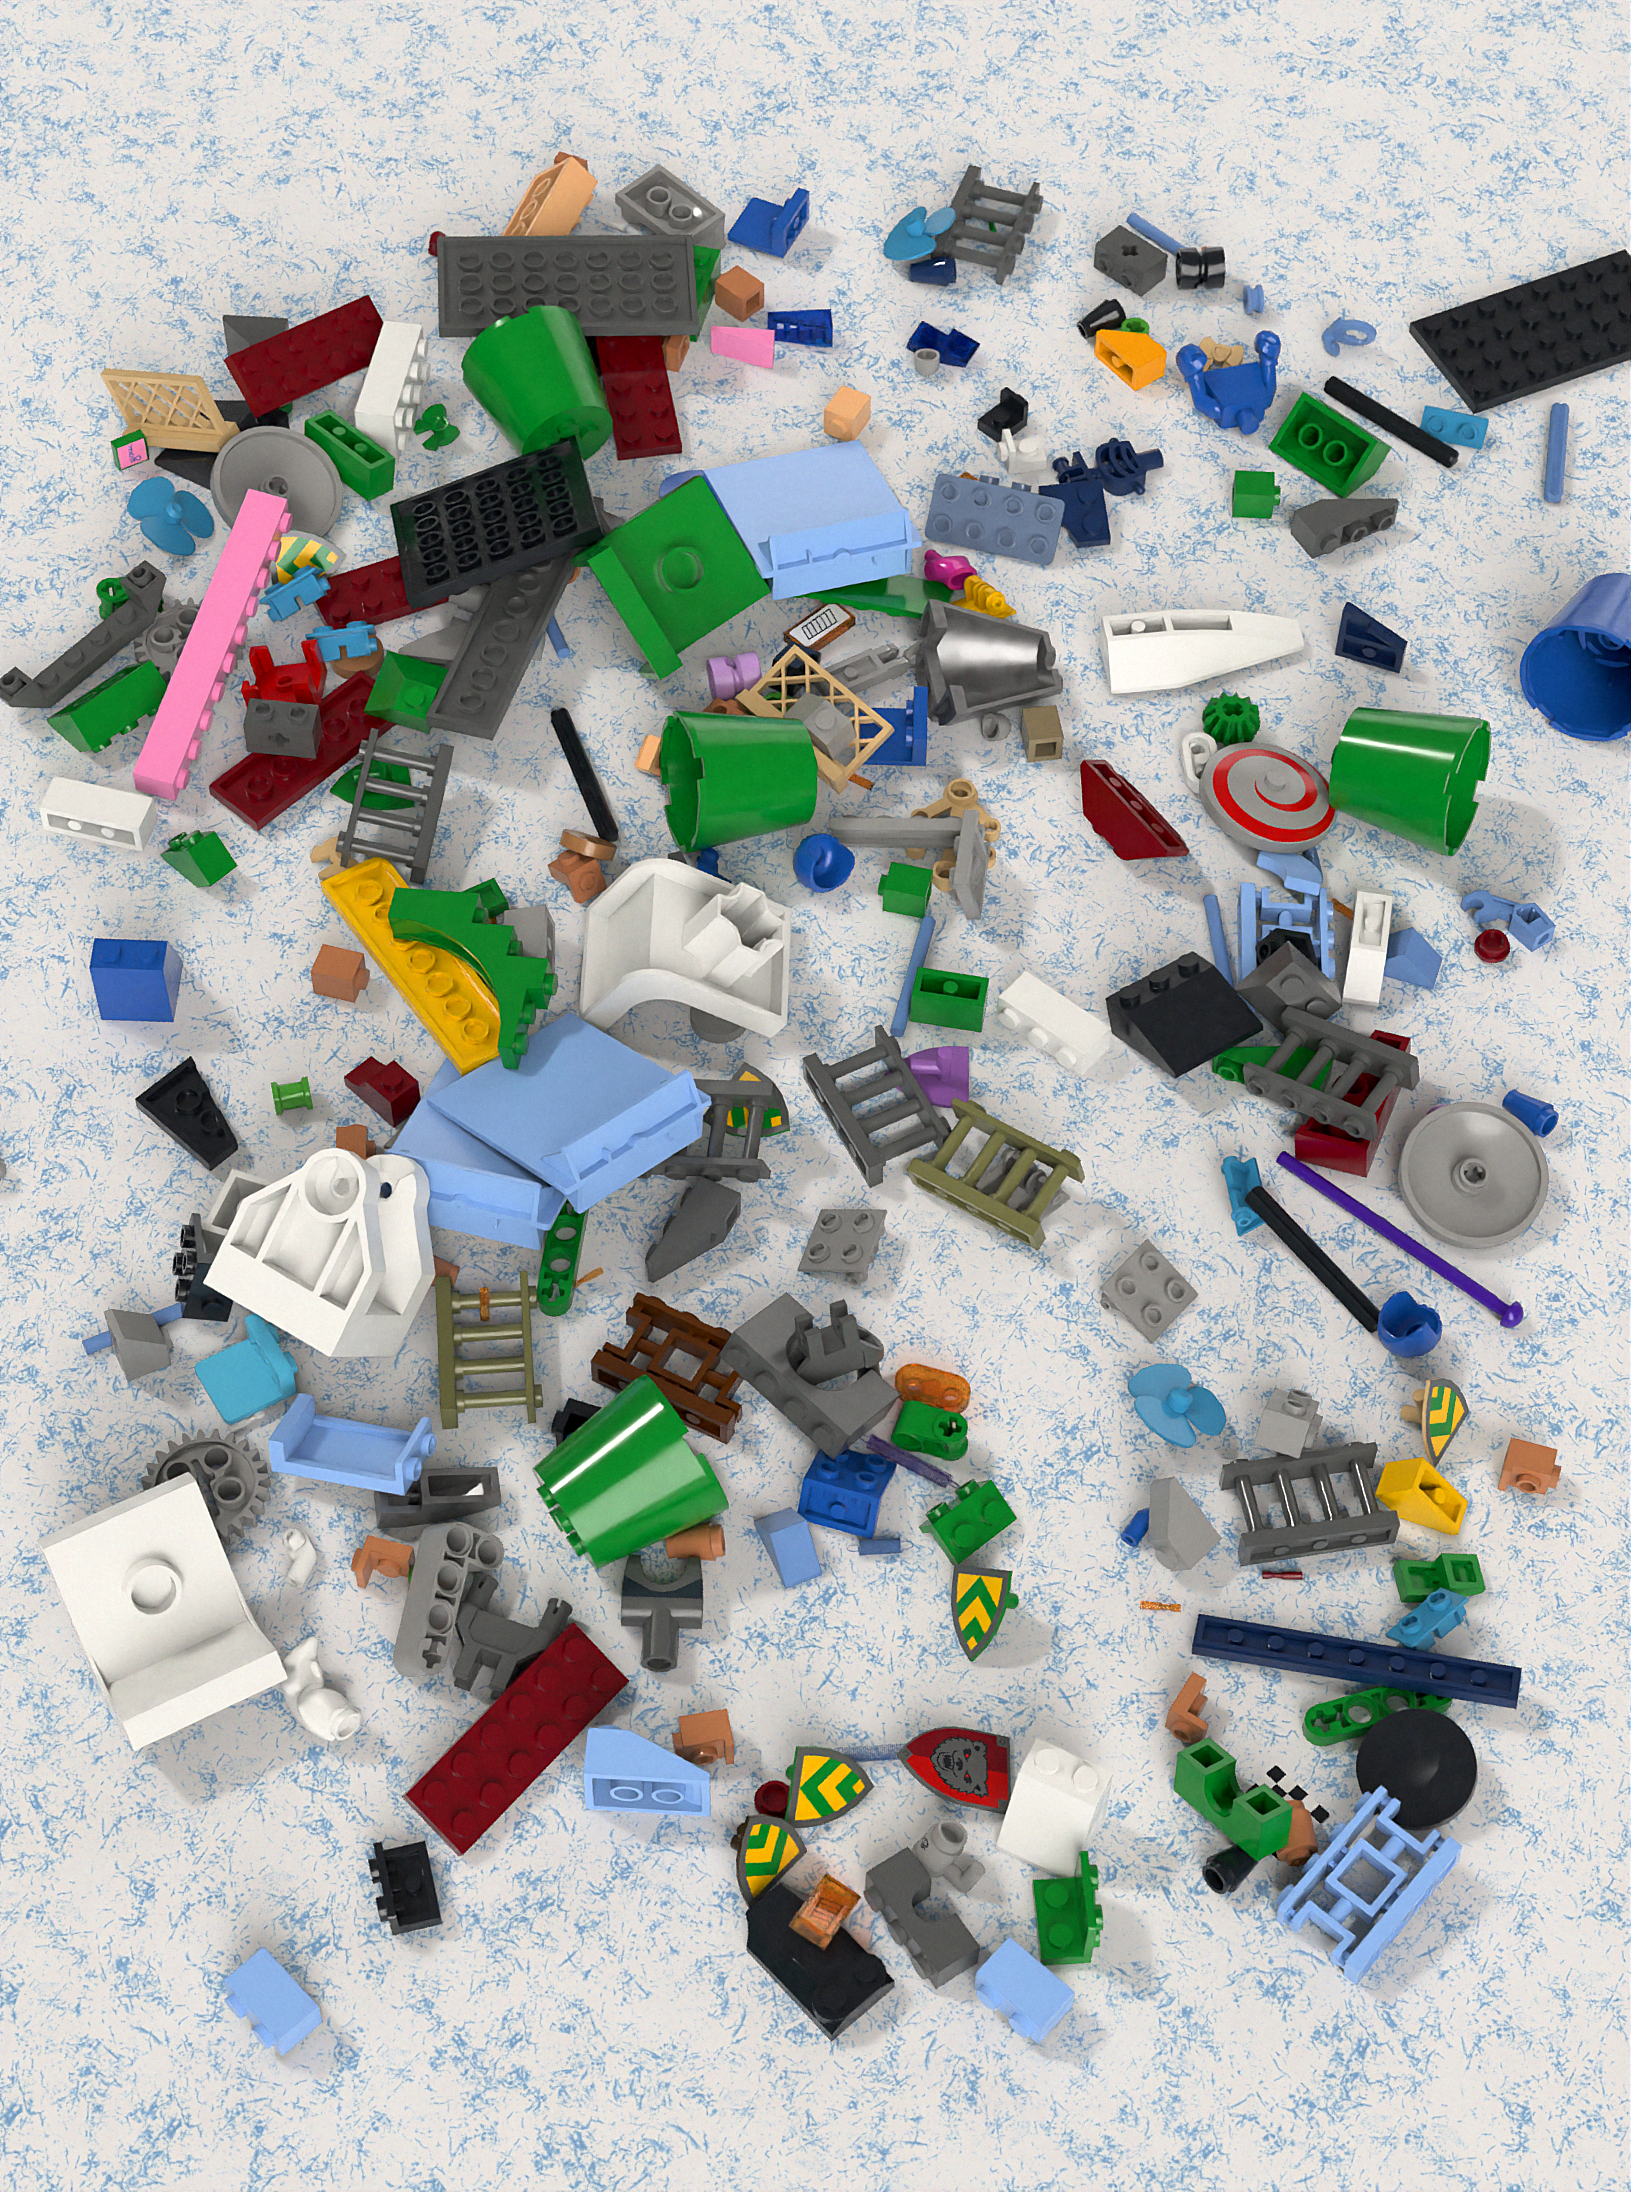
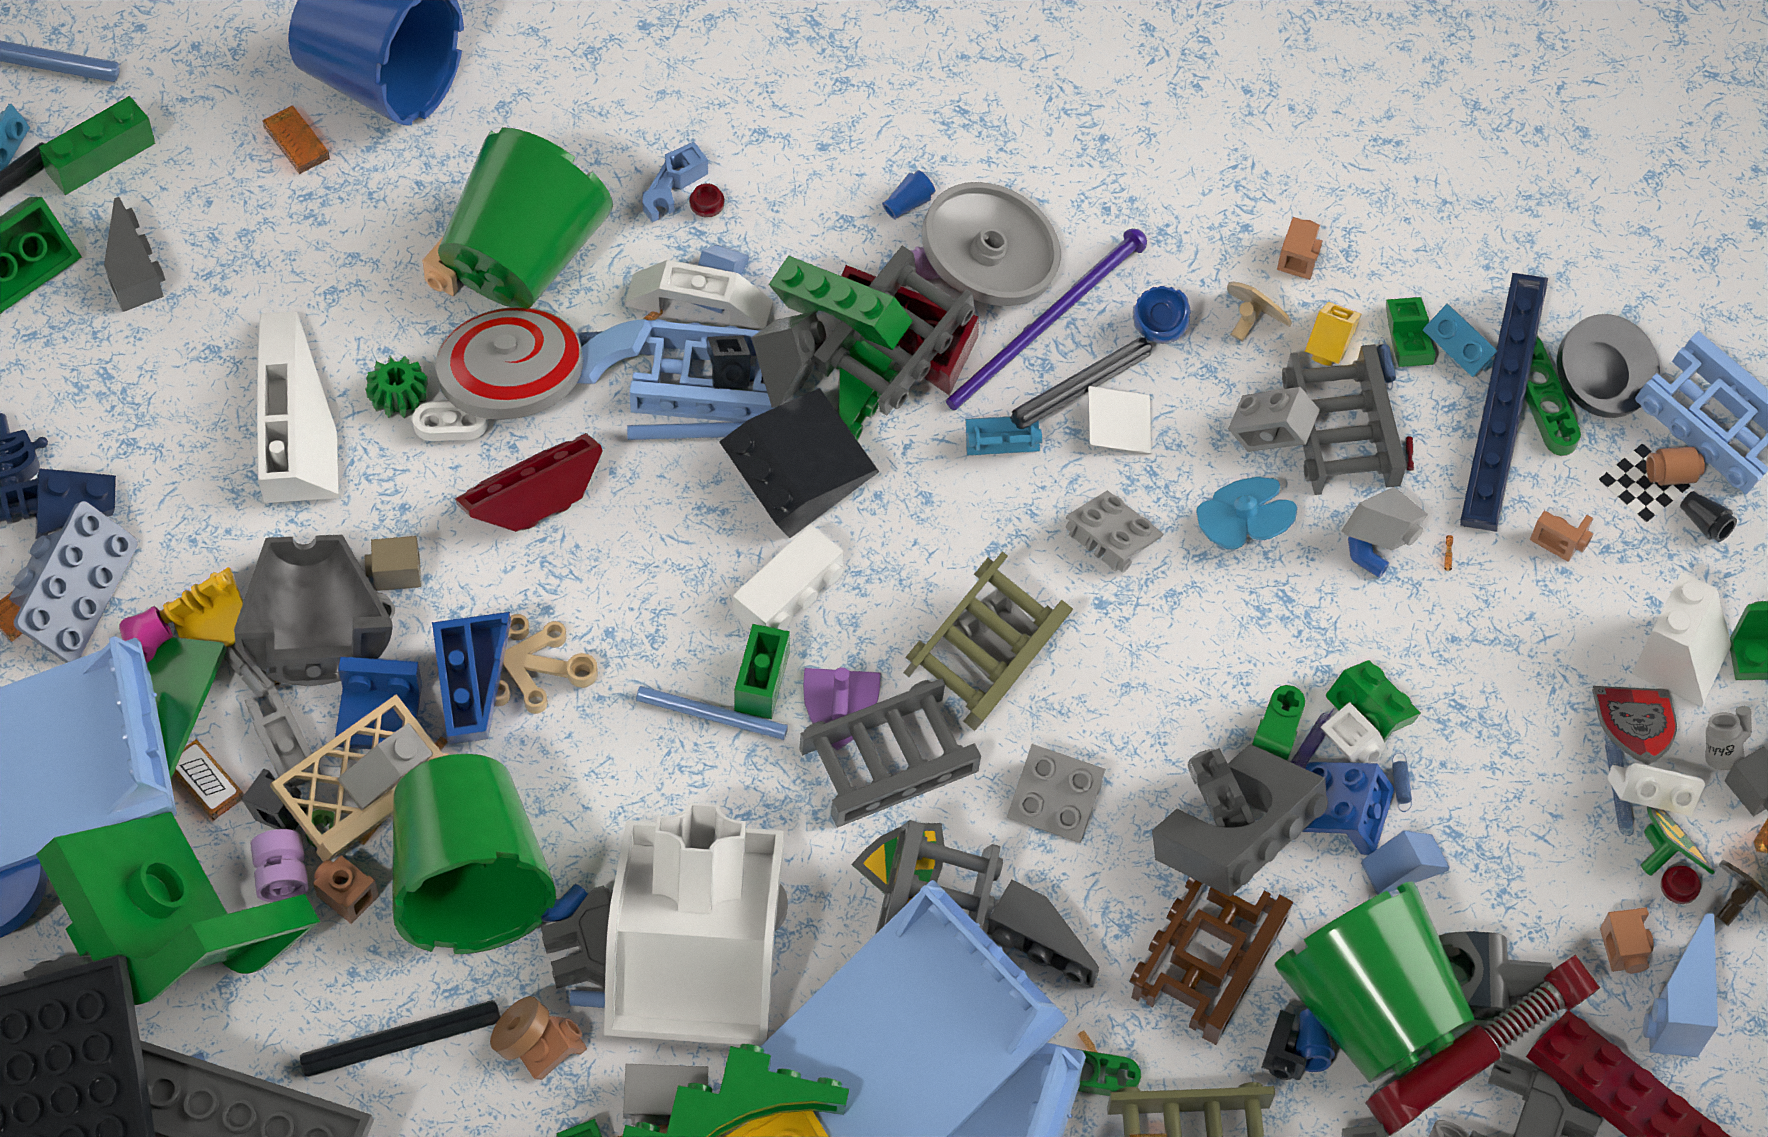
camera: 90 degrees left, 5 degrees up
light nougat bracket [634,734,661,777] -> none
blue hair [793,833,855,893] -> none
light grey bracket [829,810,991,920] -> none
green brick [878,862,933,919] -> none
clear orange plate [894,1363,971,1414] -> none
shield [951,1565,1019,1662] -> none
green arch [1174,1737,1293,1861] -> none
green brick [1232,470,1281,519] -> none
dark blue wing [1335,602,1408,673] -> none
none -> green brick [39,96,156,196]
none -> clear orange tile [262,105,330,175]
none -> blue wedge [432,612,511,745]
none -> green arch [769,255,913,350]
none -> white sticker [1088,386,1152,454]
none -> white bracket [1321,702,1386,763]
none -> dark red piece [1365,955,1600,1137]
none -> medium blue piece [1376,337,1396,390]
none -> white bracket [1607,763,1705,816]

